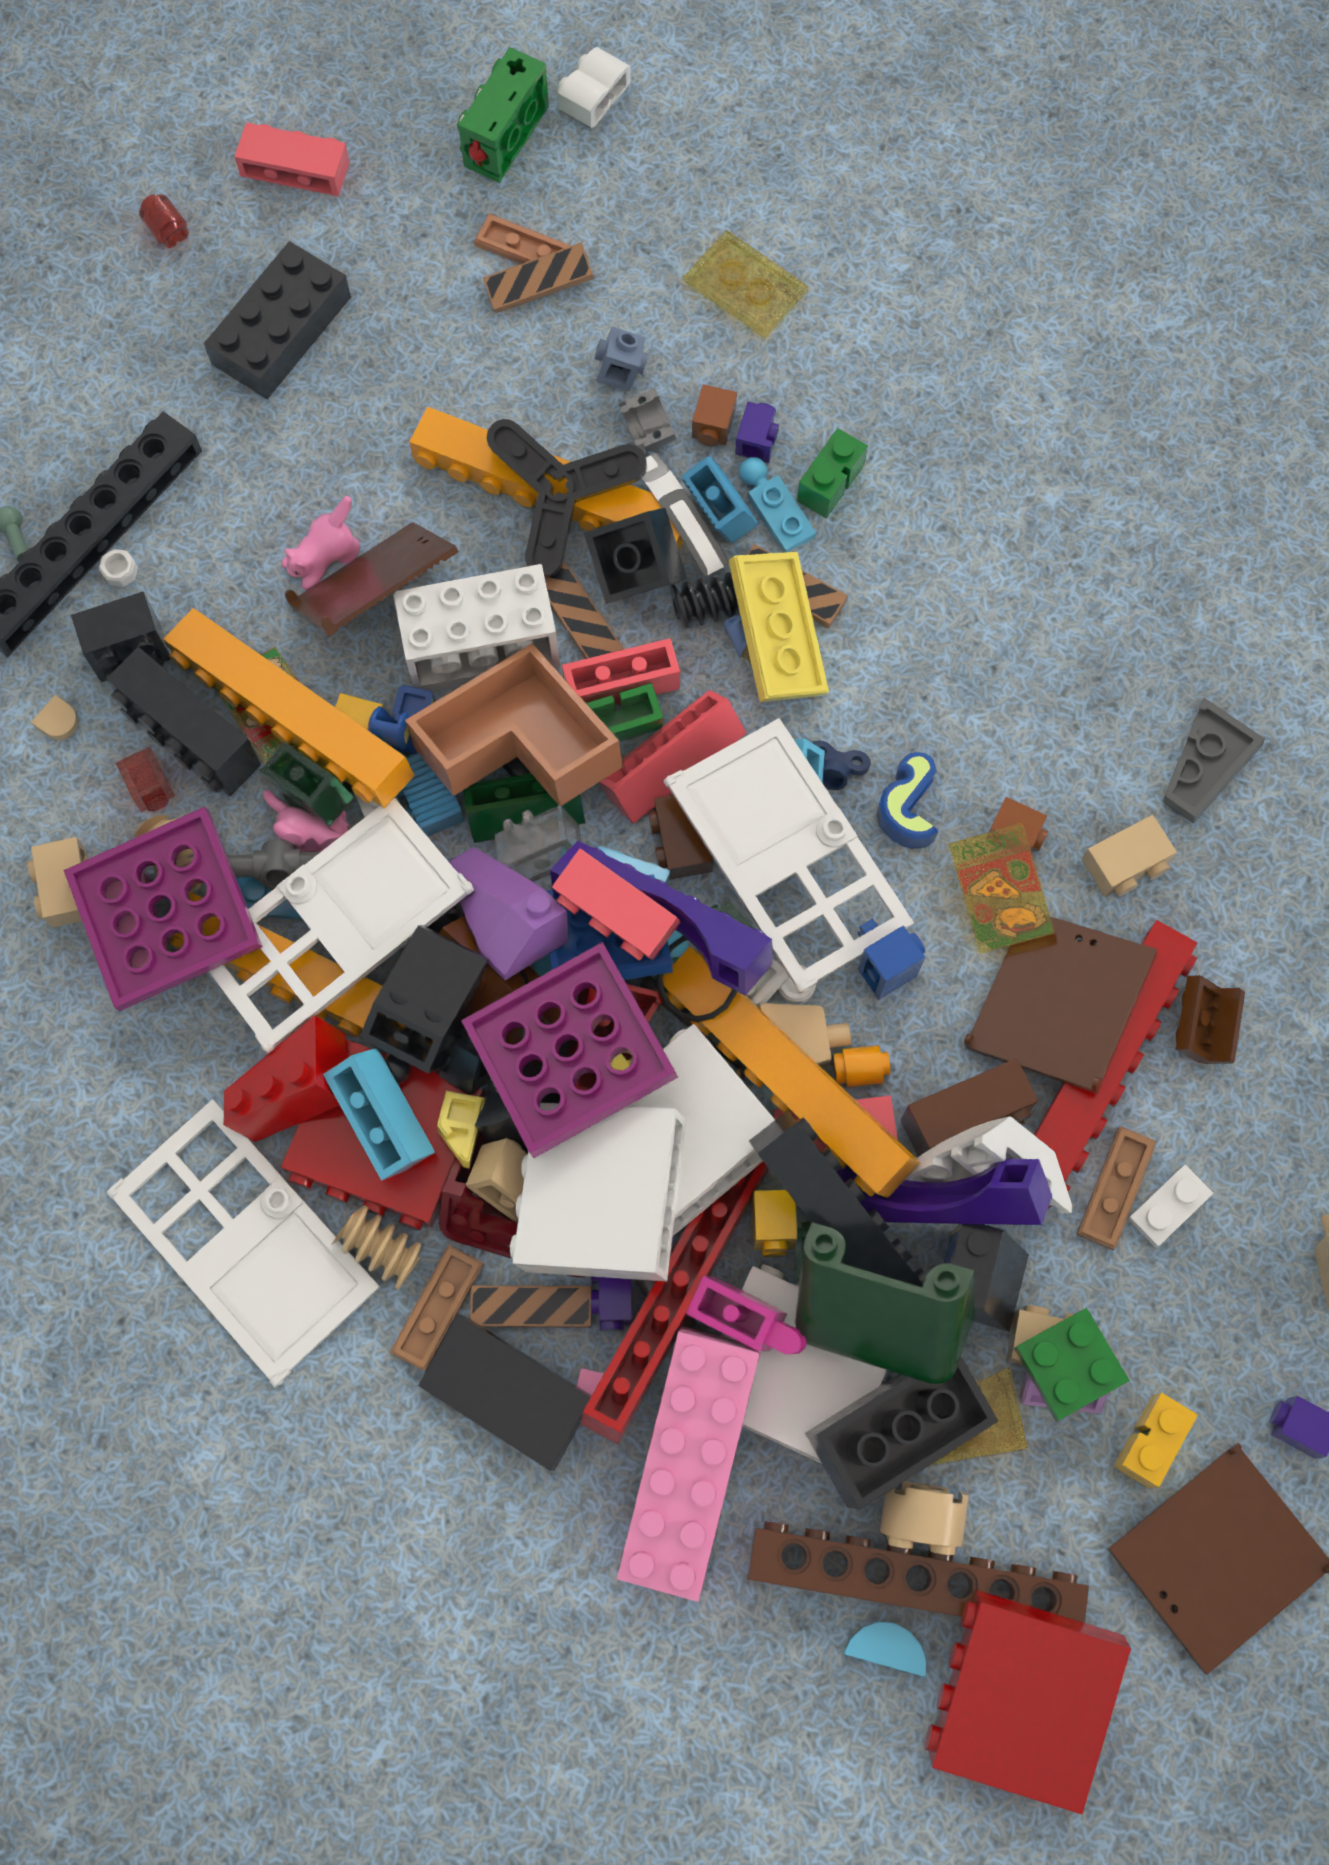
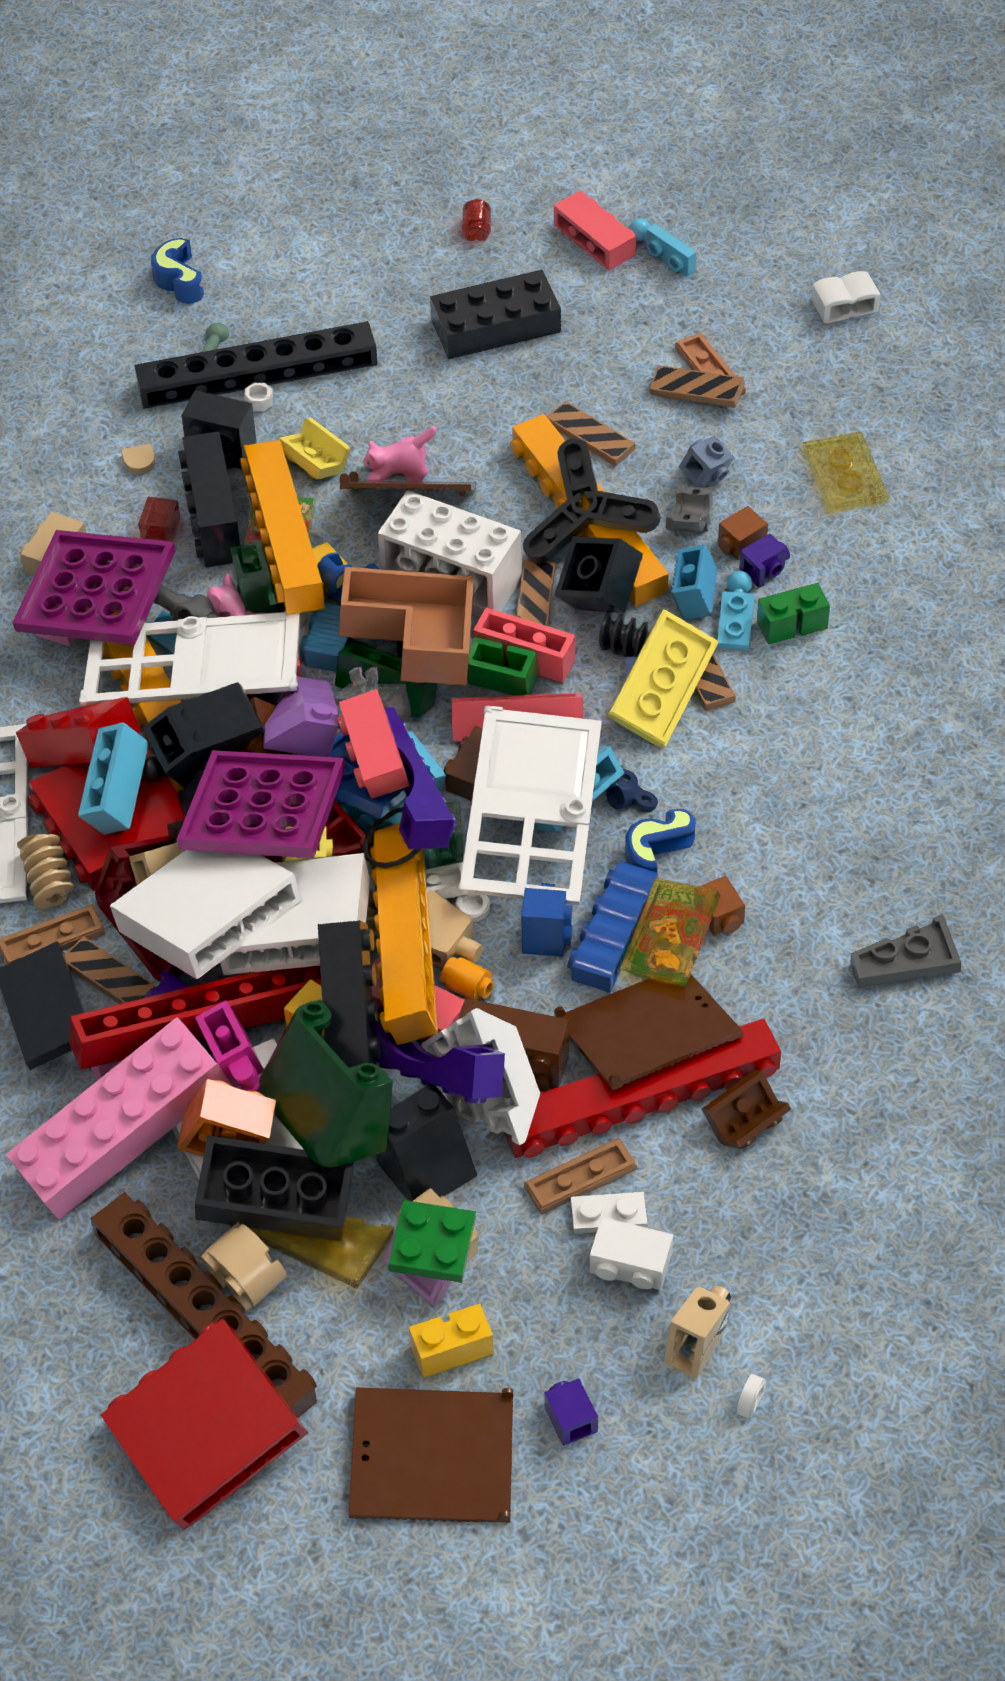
camera: 40 degrees right, 20 degrees down
light yellow tile [437,1091,485,1168] -> none
green piece [457,47,549,183] -> none
sticker [642,453,729,576] -> none
medium azure tile [843,1622,926,1677] -> none
tan brick [1082,815,1177,897] -> none
none -> brick [177,1079,276,1157]
none -> light yellow bracket [279,418,350,480]
none -> medium nougat tile [547,401,635,466]
none -> blue brick [567,861,658,993]
none -> white brick [590,1217,673,1290]
none -> medium azure plate [629,218,696,277]

